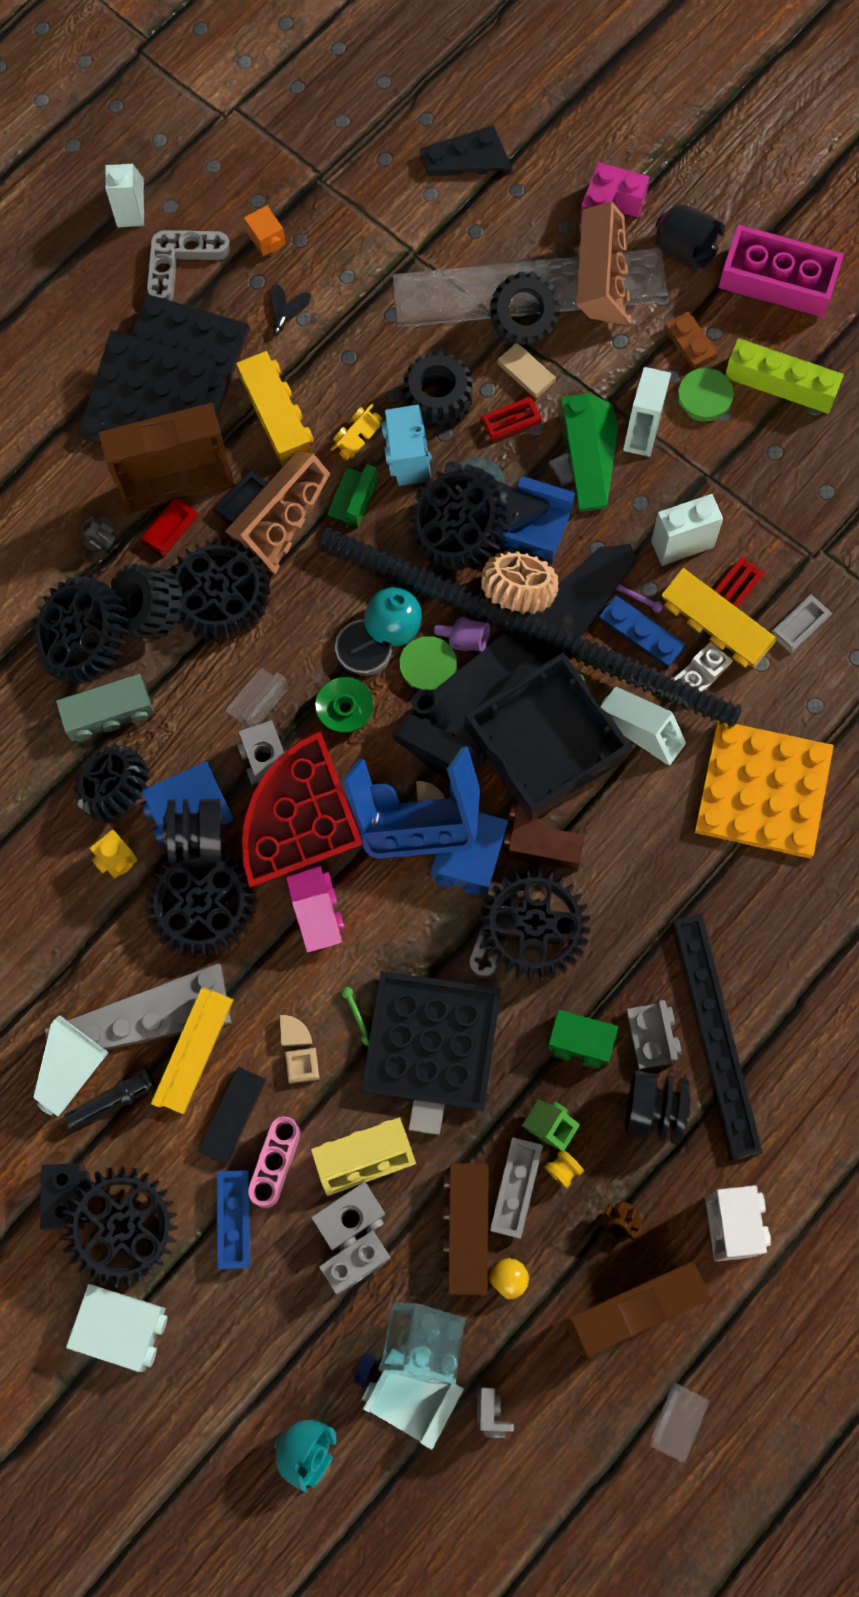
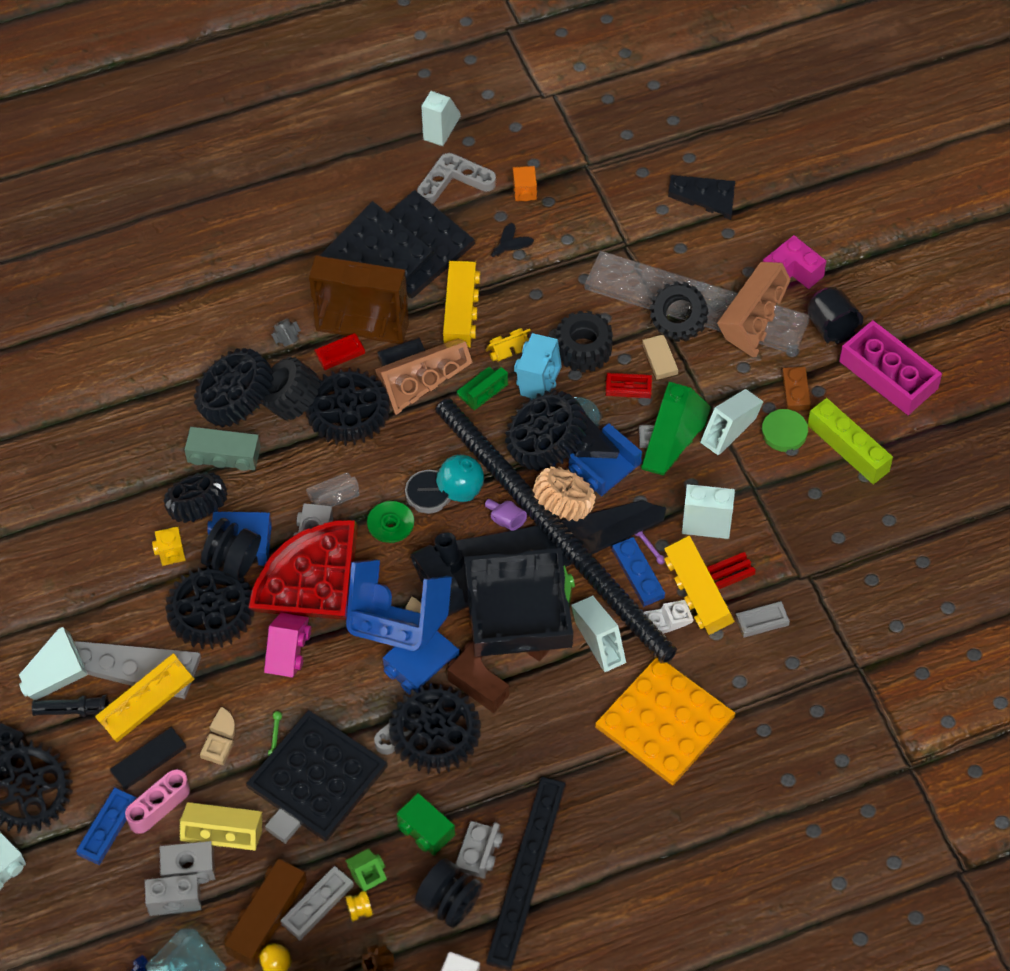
camera: 25 degrees right, 15 degrees down
bright green tile [400,636,457,691] -> none

